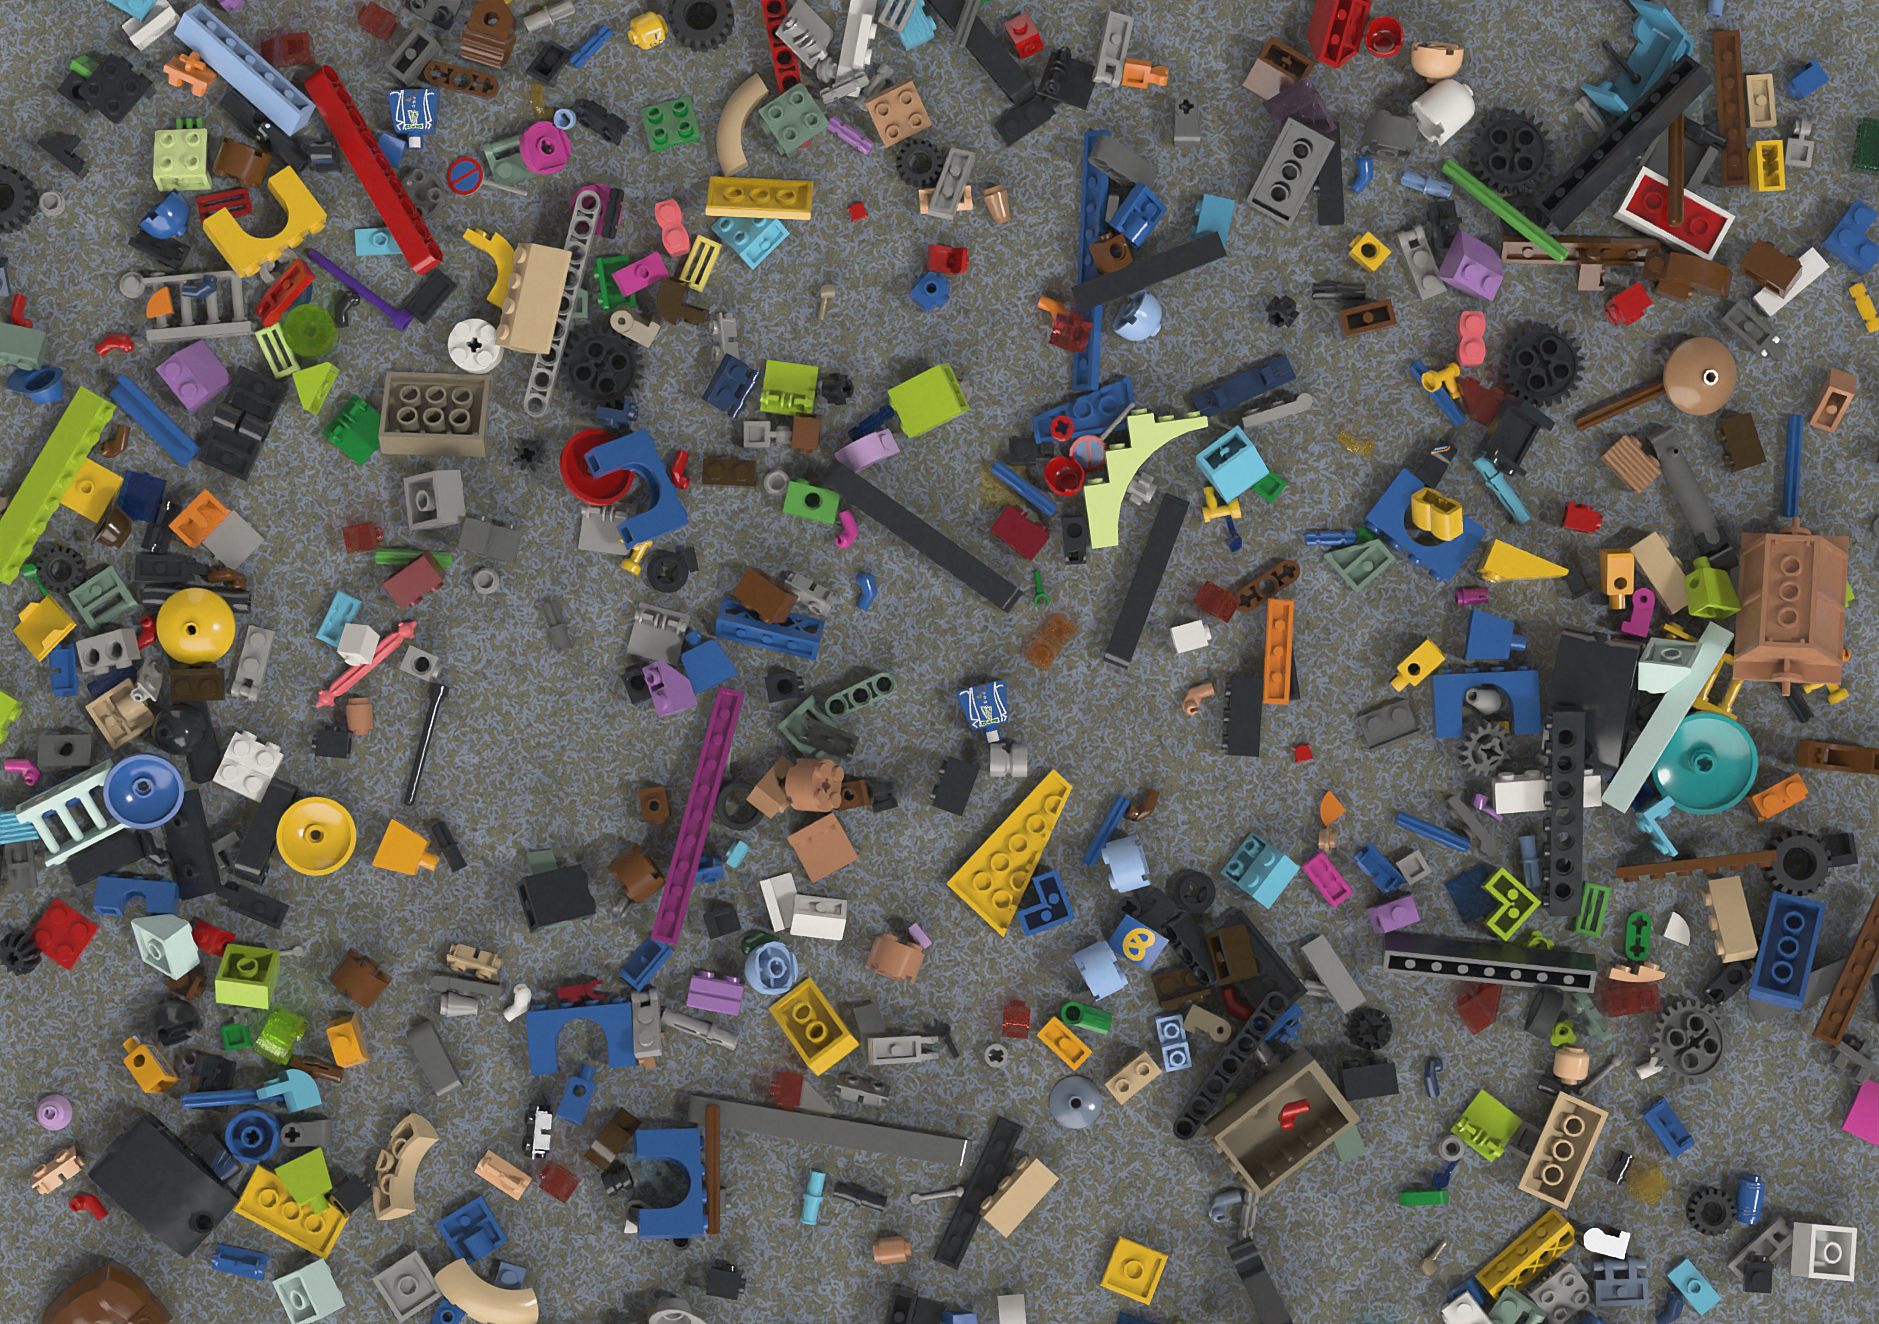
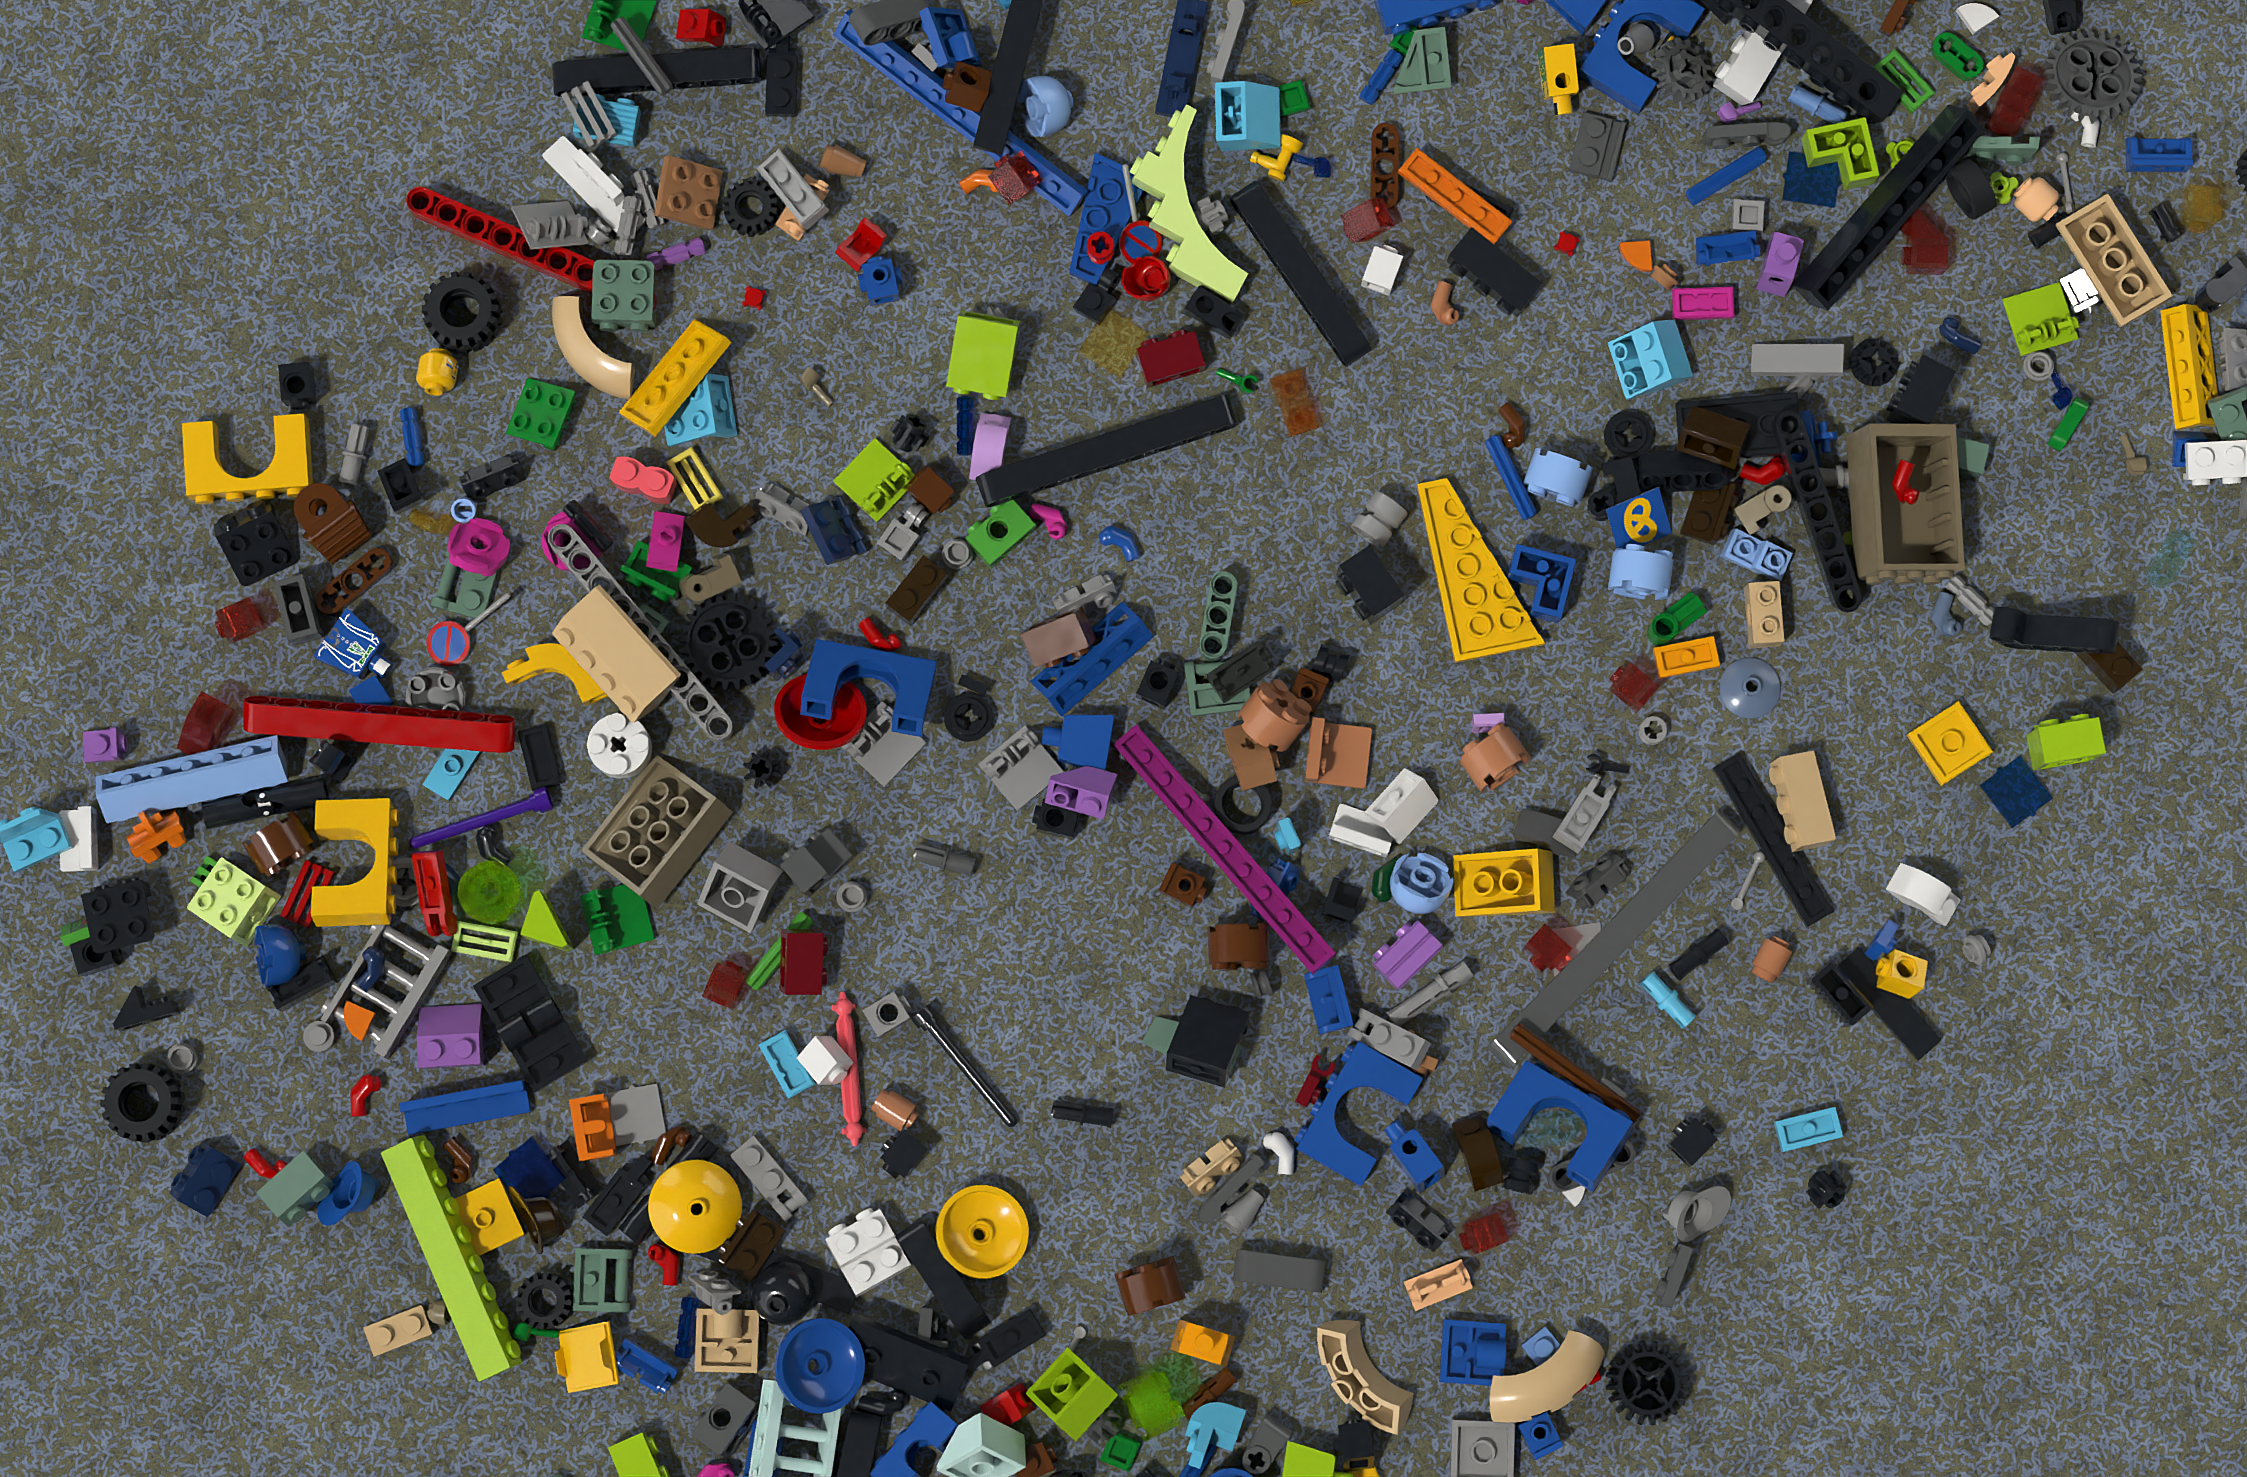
camera: 60 degrees left, 5 degrees down
light grey brick [76,628,141,676] -> none
light orange torso [372,819,440,875] -> none
yellow piece [618,534,653,576] -> none
torso [956,680,1008,744] -> none
blue axle [991,460,1058,516] -> none

